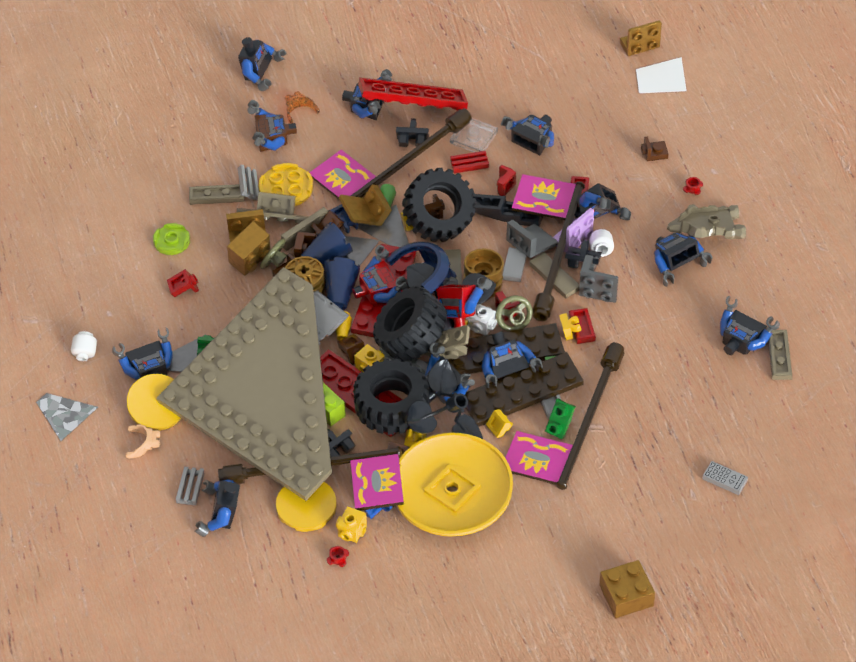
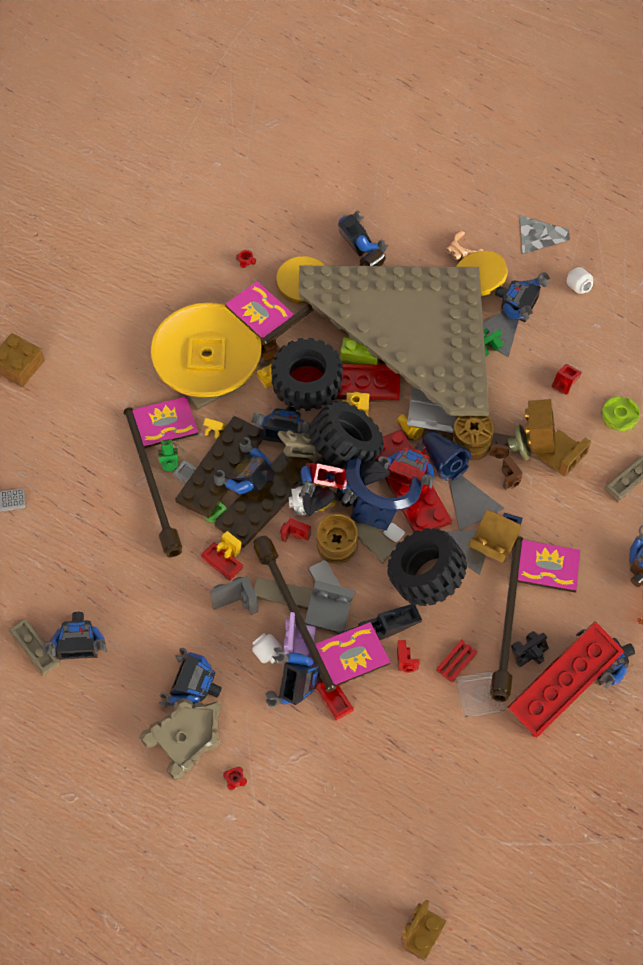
camera: 140 degrees right, 10 degrees up
light grey tile [176,467,204,505] -> none
dark tan bracket [236,192,309,223] -> none
light grey tile [238,164,259,200] -> none
yellow tile [258,163,313,206] -> none
dark tan tile [281,207,328,251] -> none
dark blue cone [301,222,353,266] -> none
reddish brown bracket [311,210,344,236] -> none
black hips [328,429,356,457] -> none
yellow brick [336,506,367,543] -> none
reddish brown bracket [337,334,365,365] -> none
bright green cone [380,184,396,208] -> none
black plant [406,359,483,439] -> none
olive piece [496,295,533,331] -> none
torso [500,114,554,156] -> none
black hips [565,239,602,269] -> none
white sticker [636,57,686,93] -> none
reddish brown bracket [641,136,669,161] -> none

